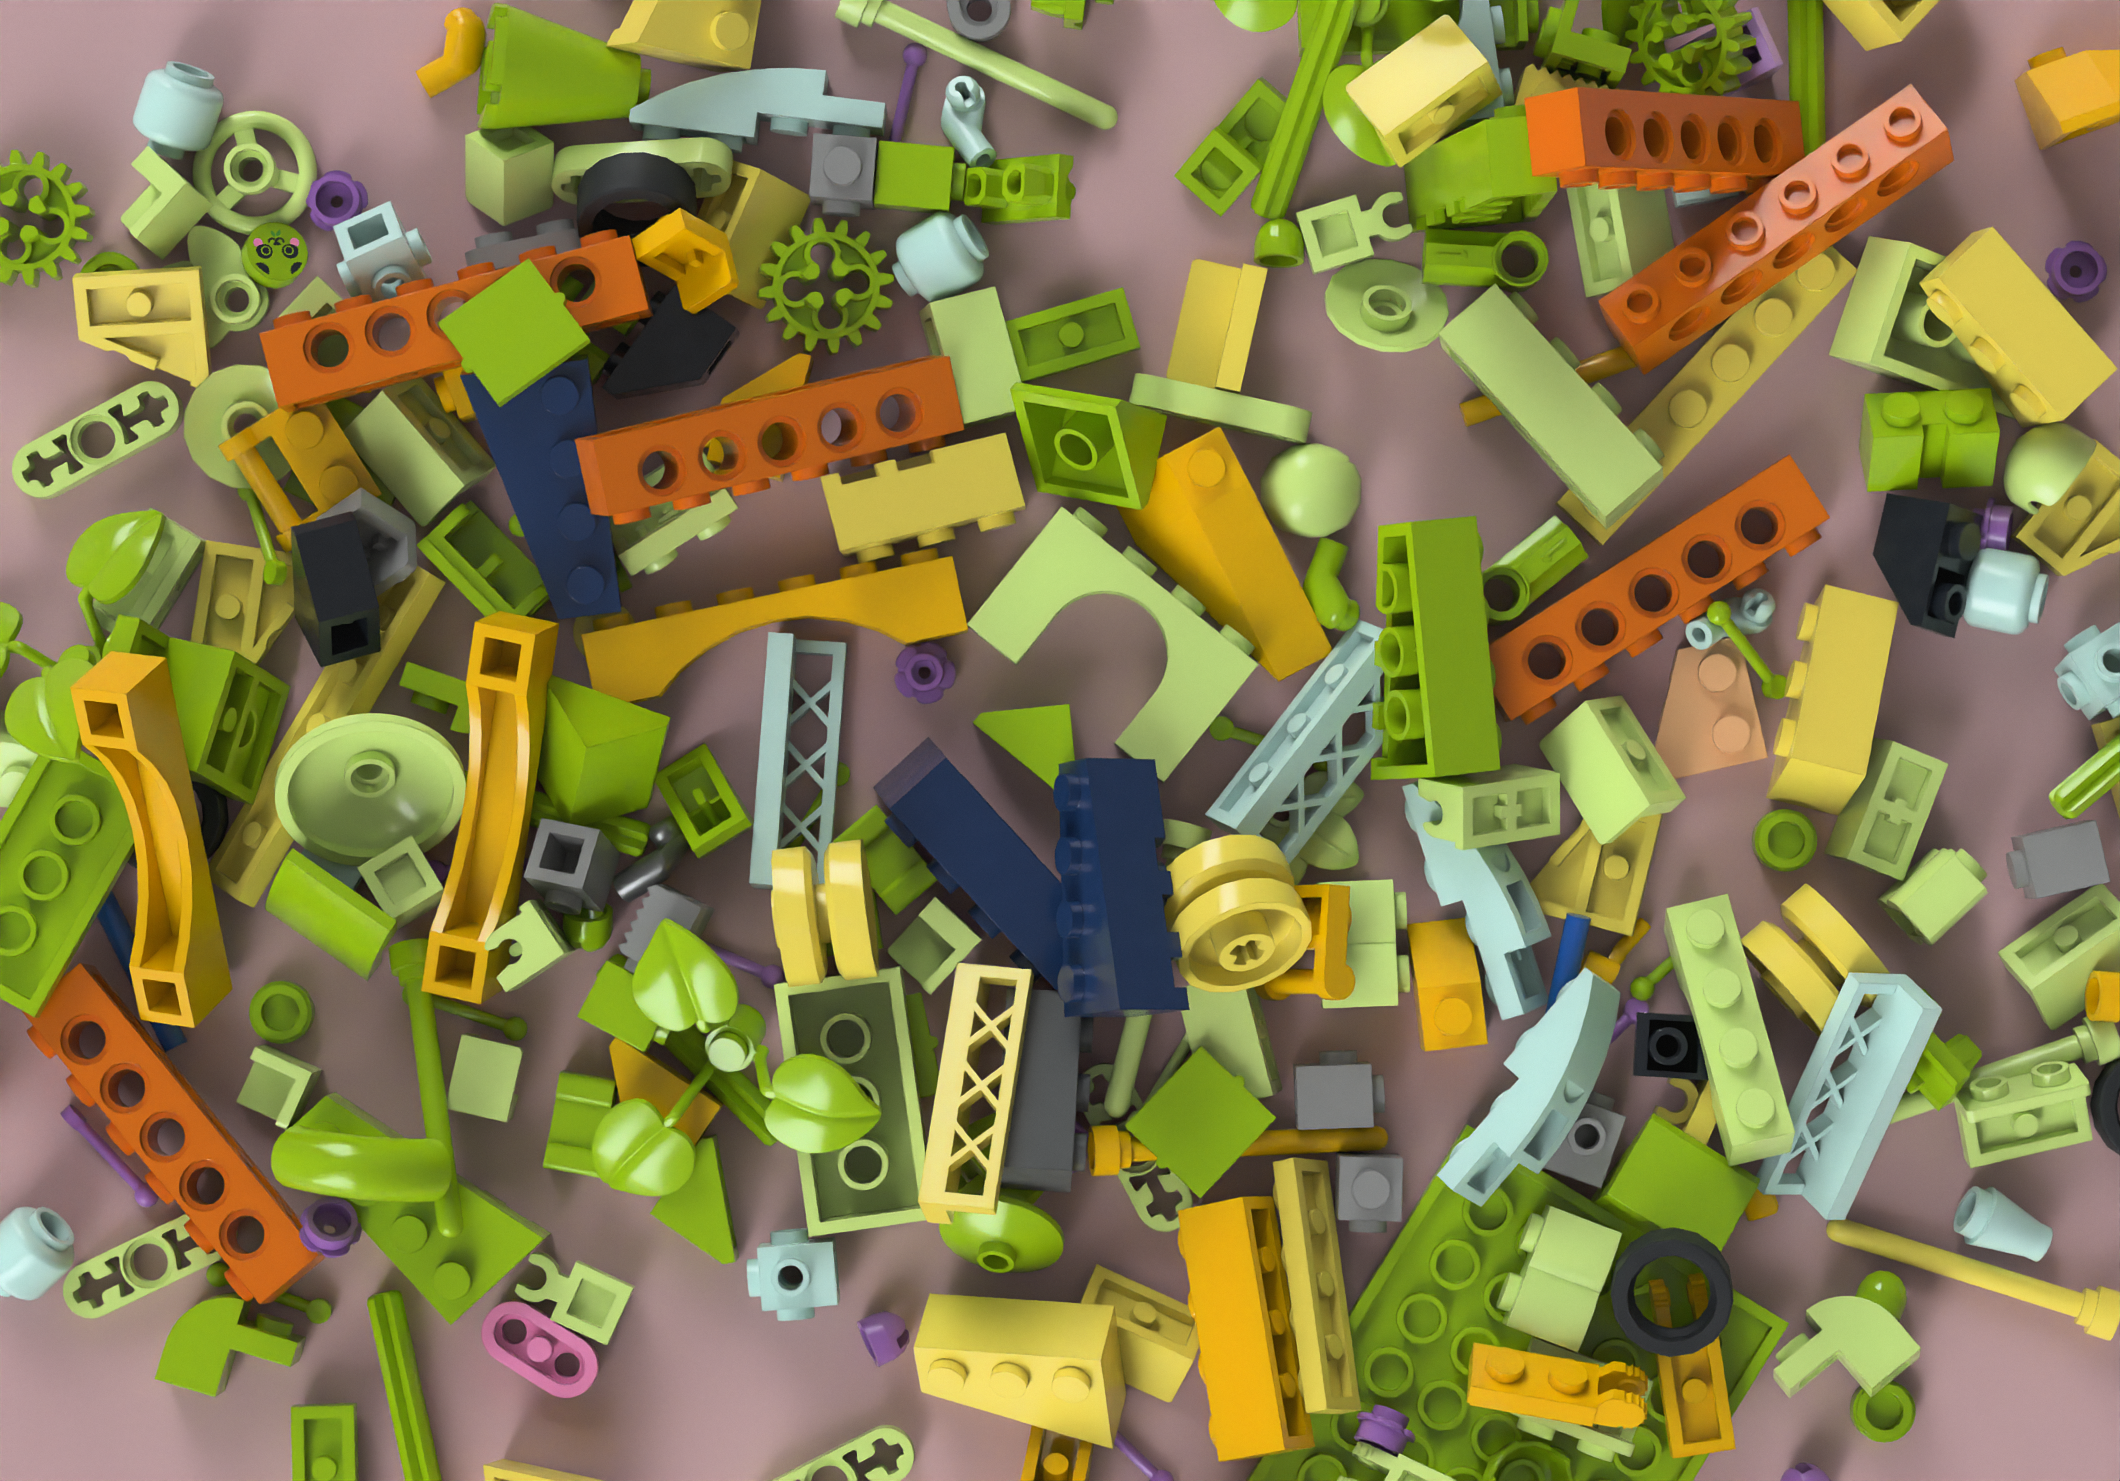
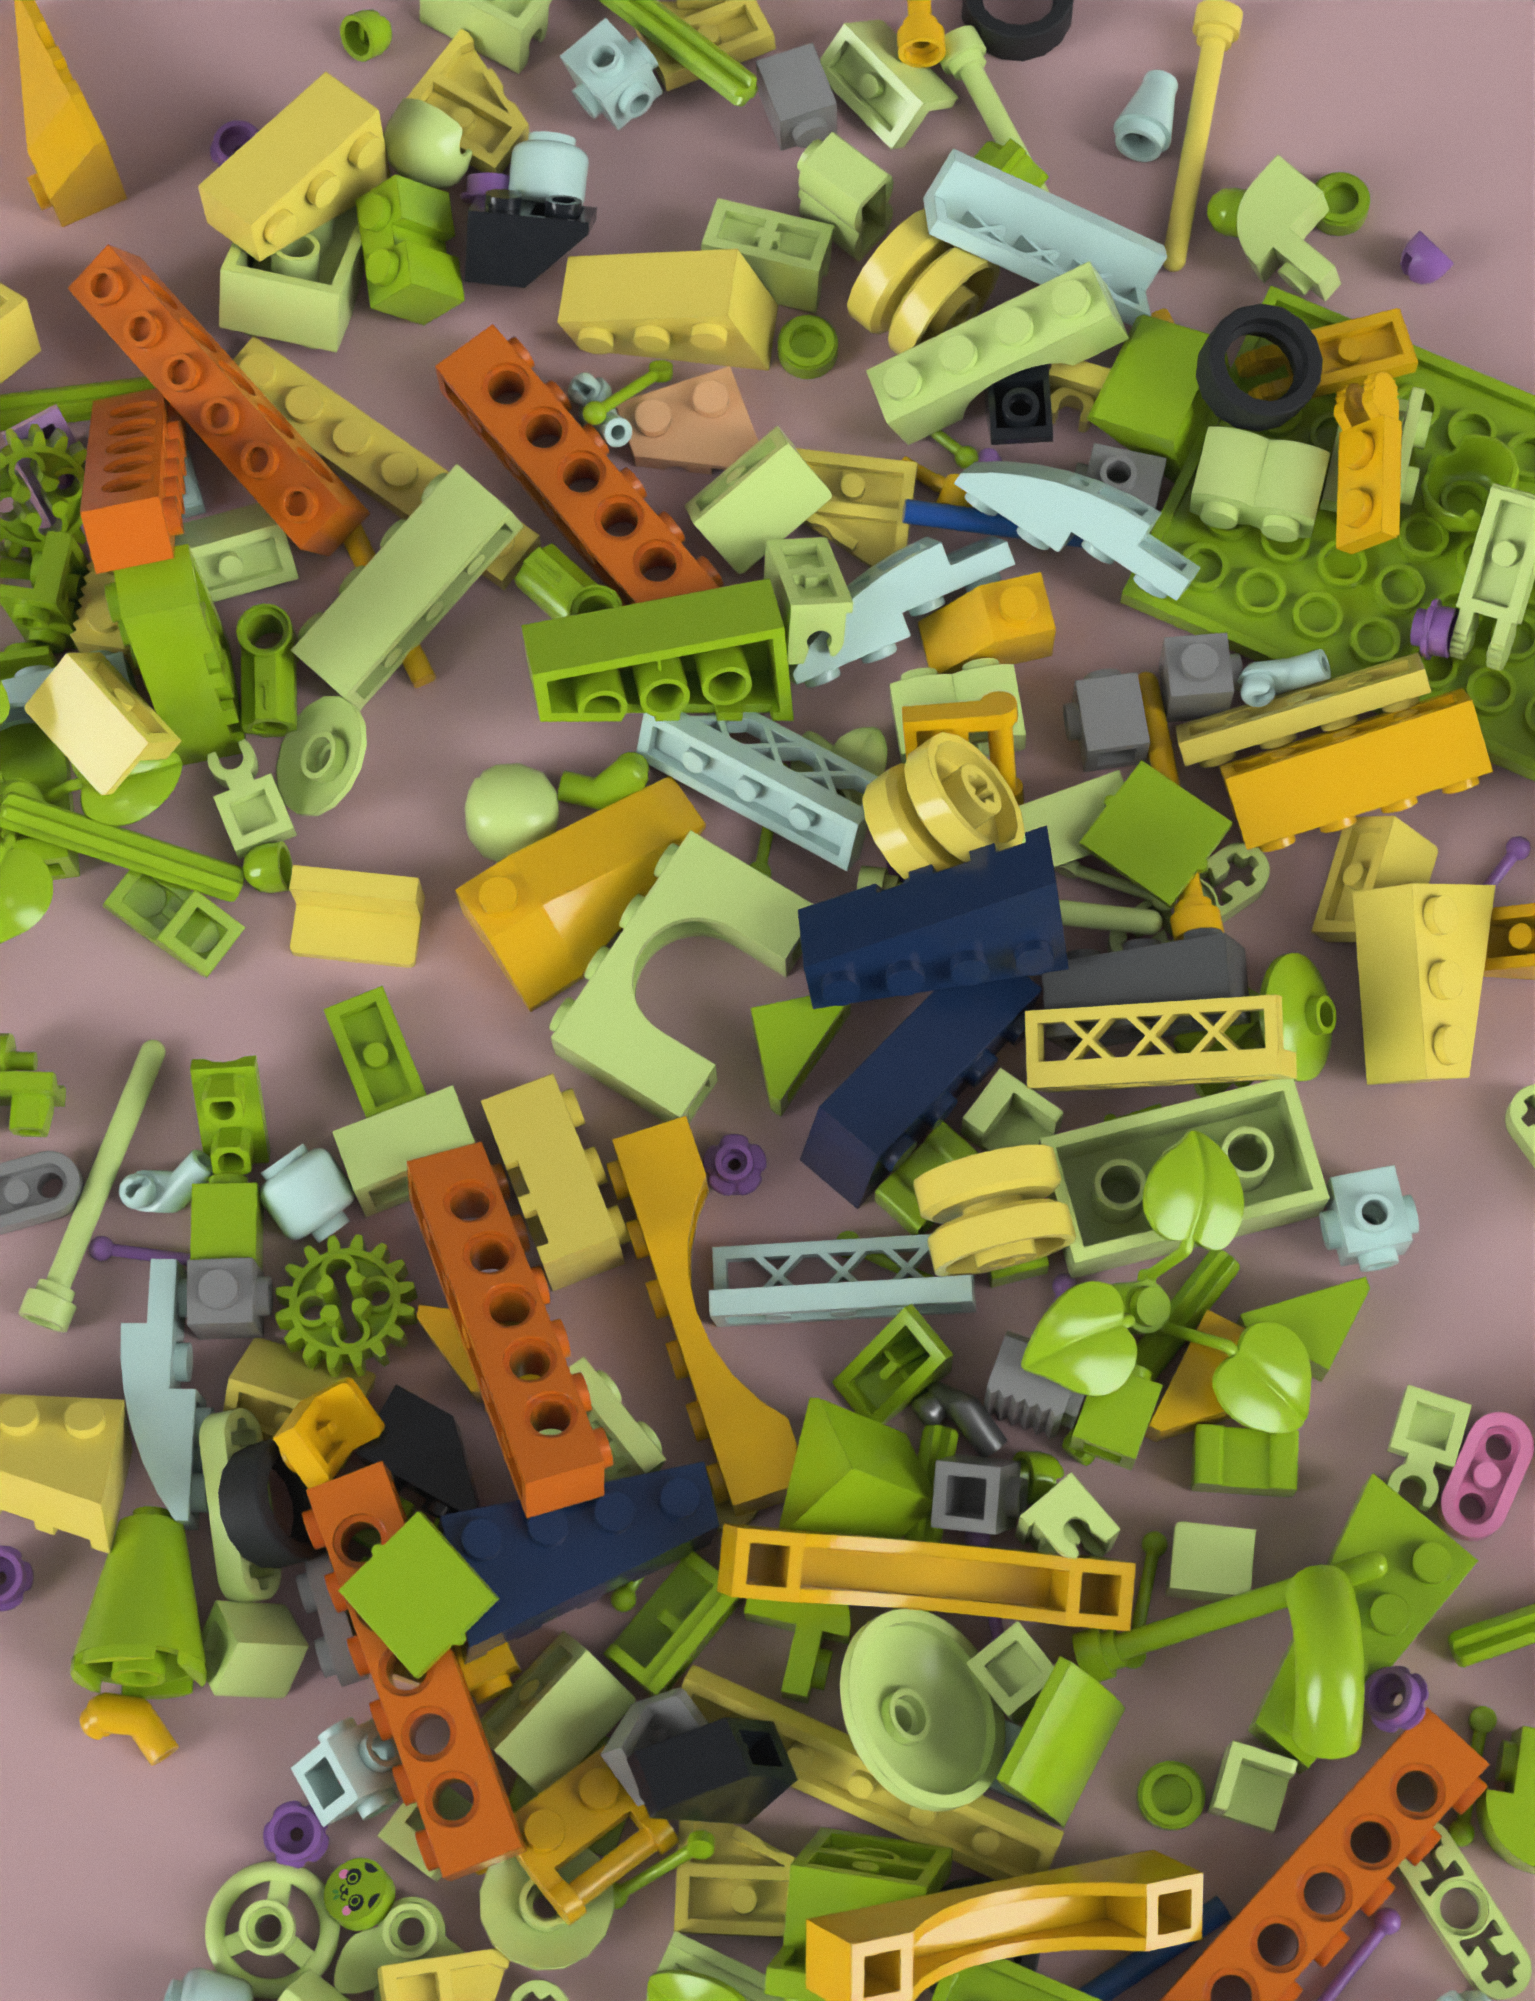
camera: 90 degrees left, 15 degrees down
medium lavender hinge [857,1311,910,1367] -> none
lime slope [1010,382,1167,510] -> none
yellowish green beam [1129,373,1313,444] -> none
yellowish green bracket [1954,1061,2093,1168] -> none
none -> light aqua arm [1237,649,1331,707]

